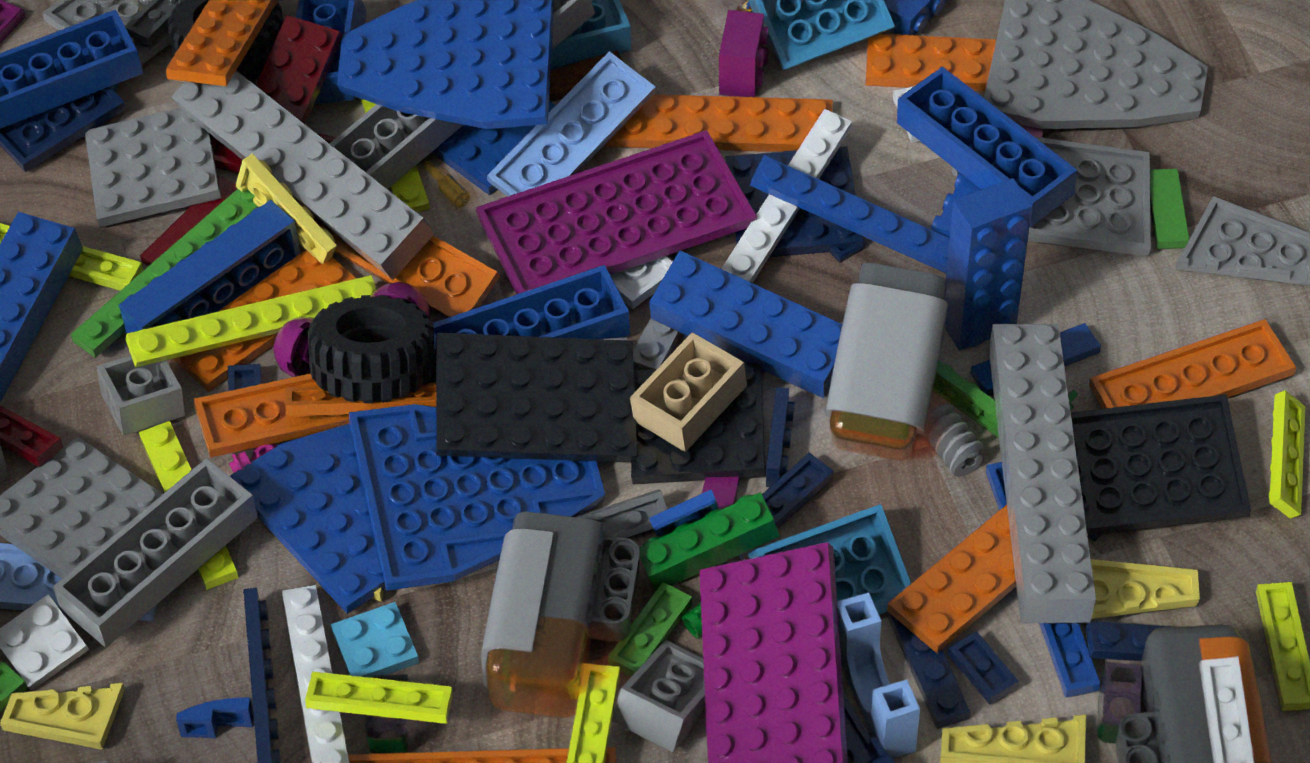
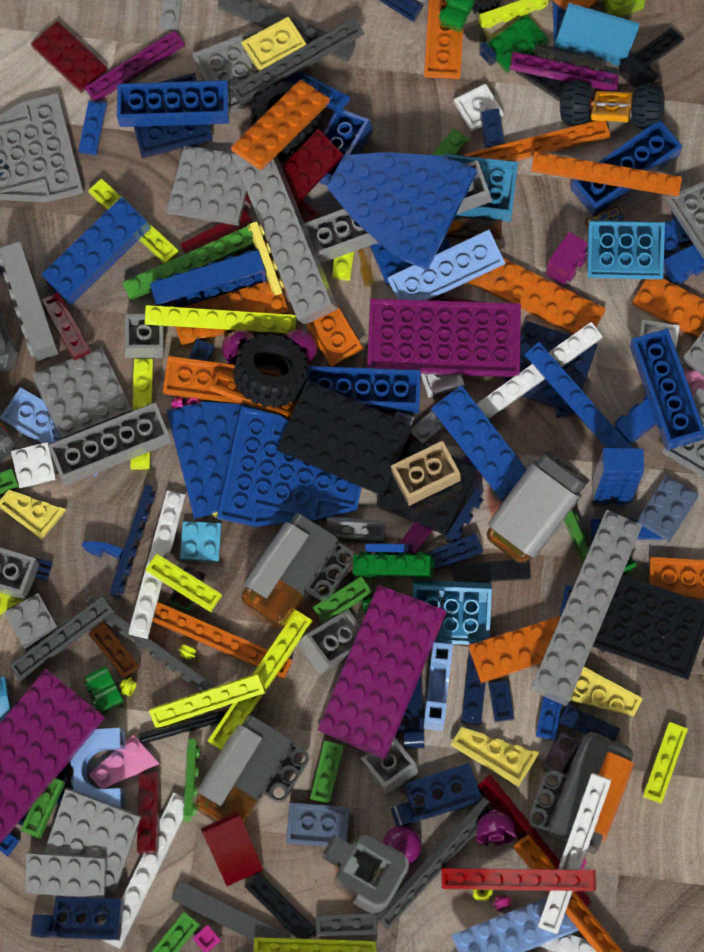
camera: 25 degrees right, 20 degrees up
light grey piece [923,403,983,477] -> none
none -> black tile [452,559,531,582]
none -> sand blue plate [637,475,699,542]

